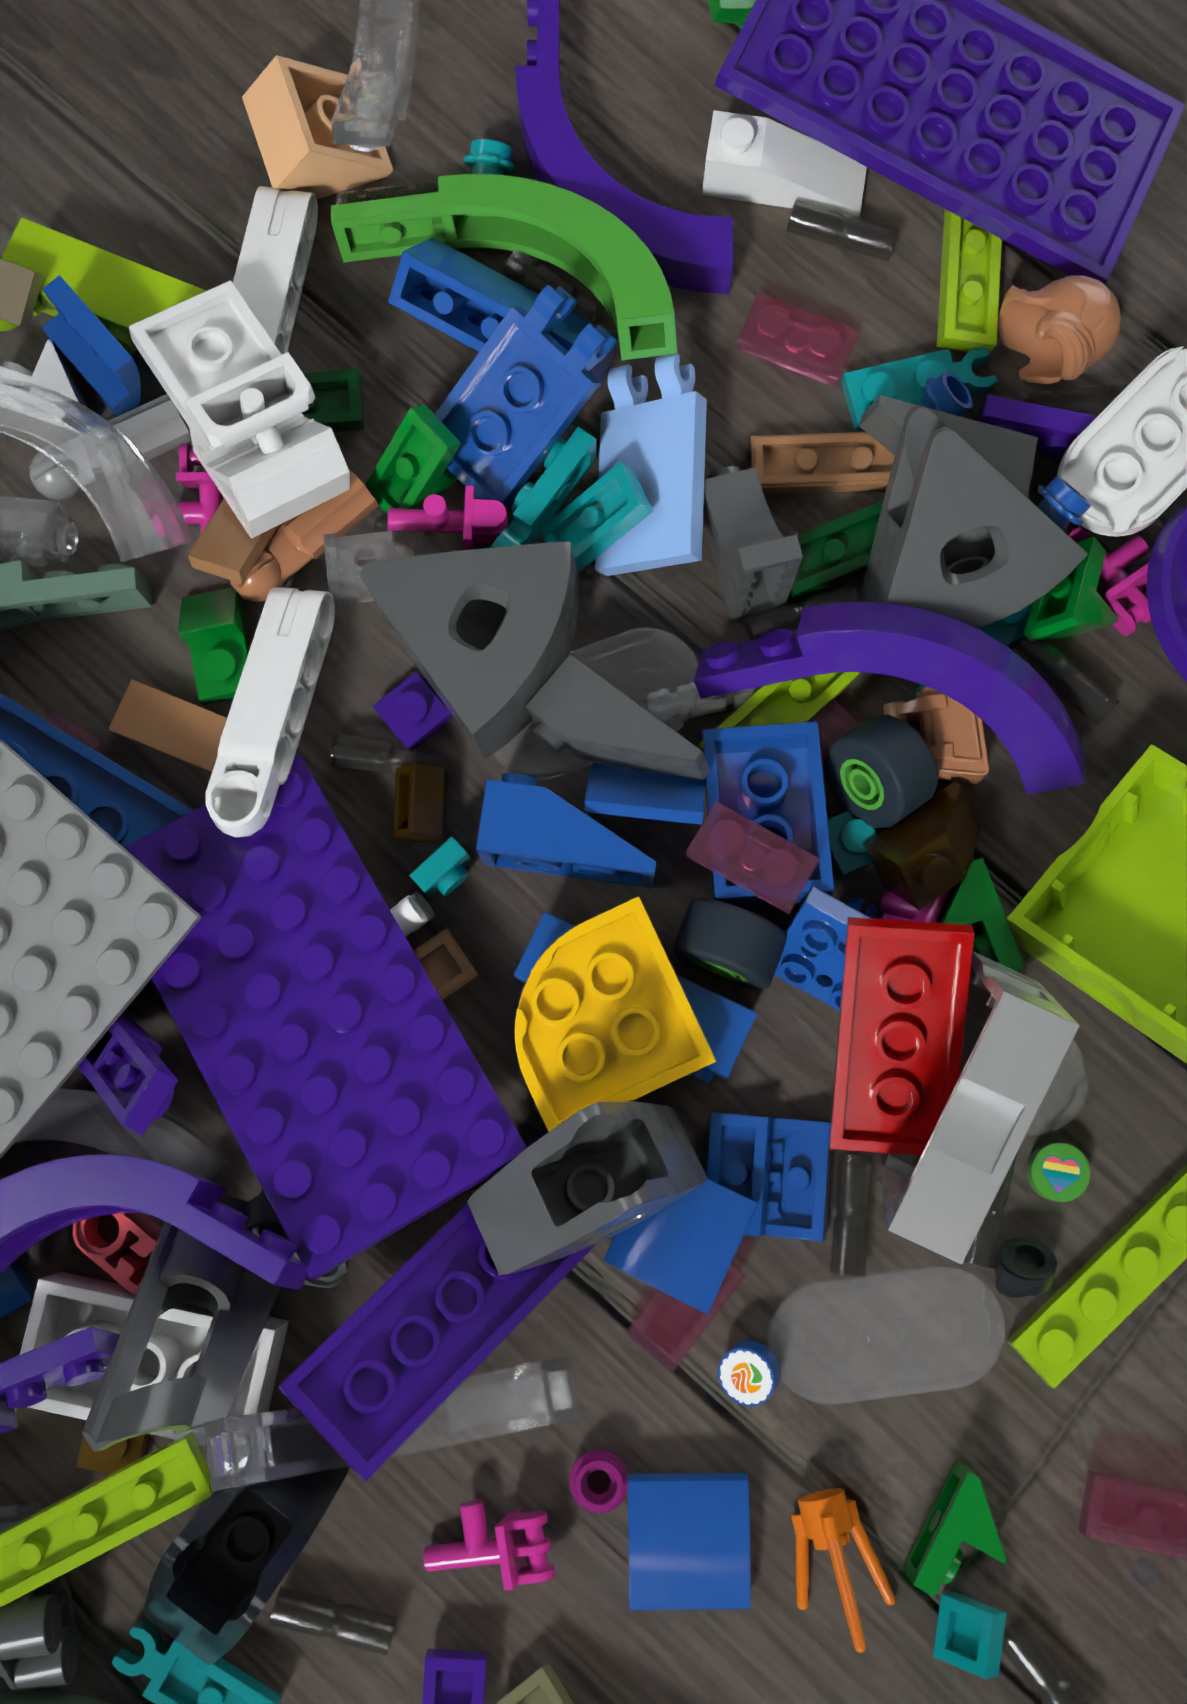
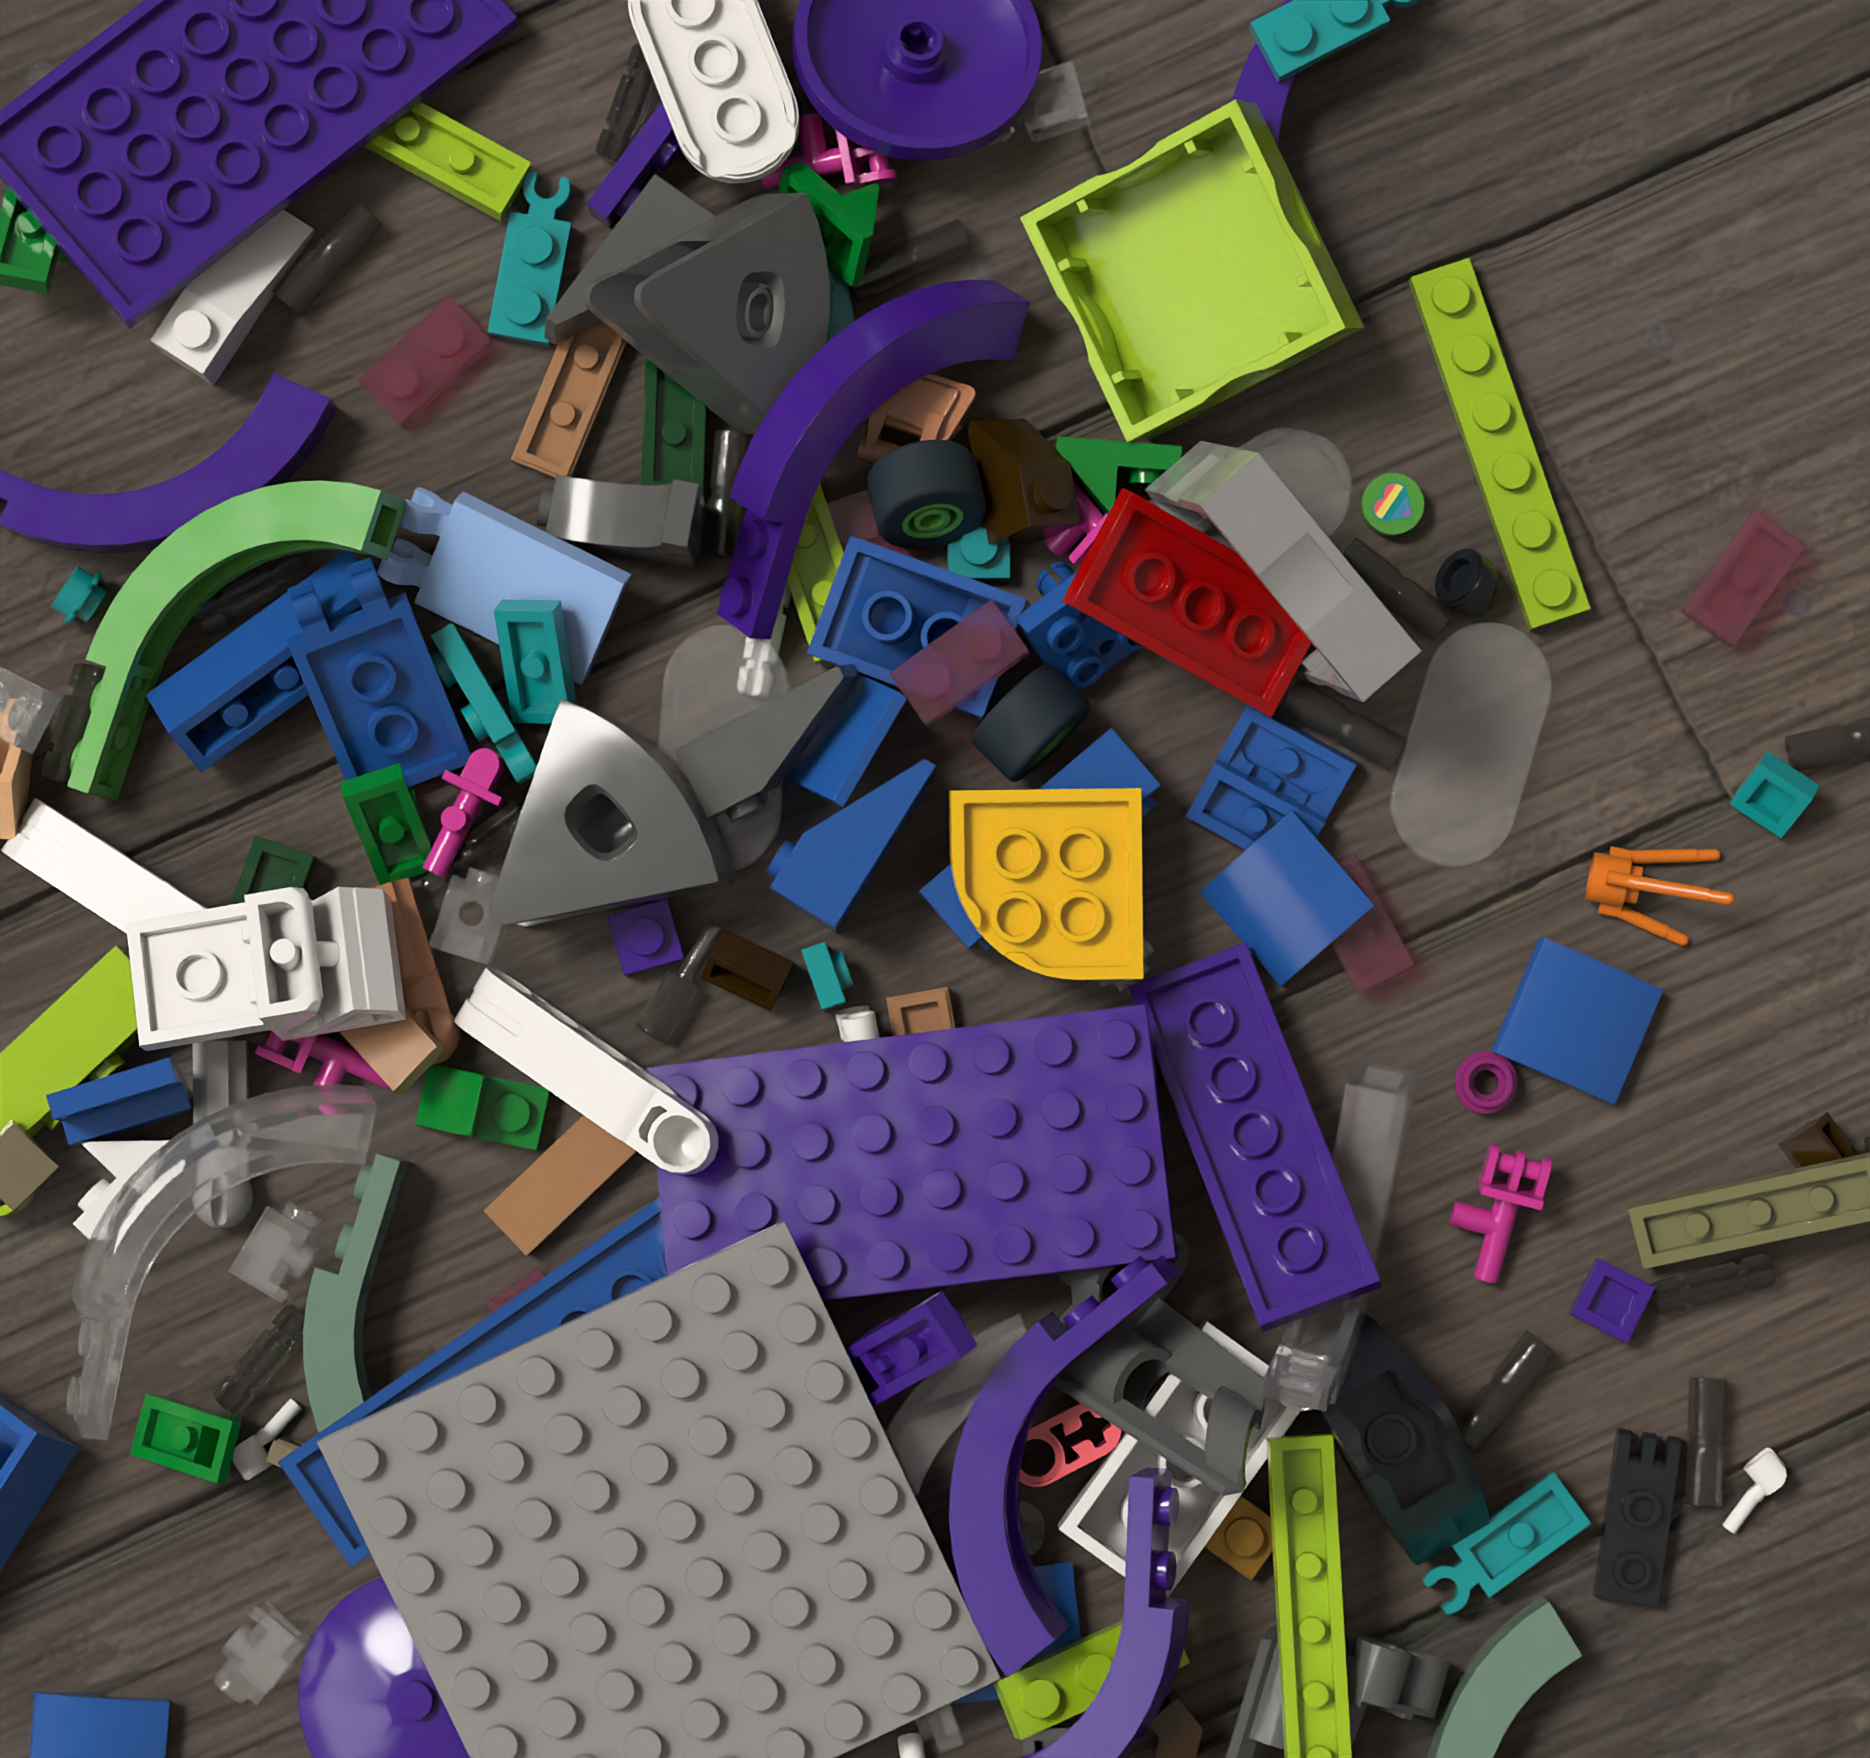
camera: 70 degrees left, 5 degrees up
dark grey piece [467,1101,708,1276] -> none
tile [718,1341,781,1406] -> none
green slope [902,1459,1006,1597] -> none
blue plate [921,371,973,417] -> none
nougat hair [998,275,1121,385] -> none
blue plate [1037,475,1092,529] -> none

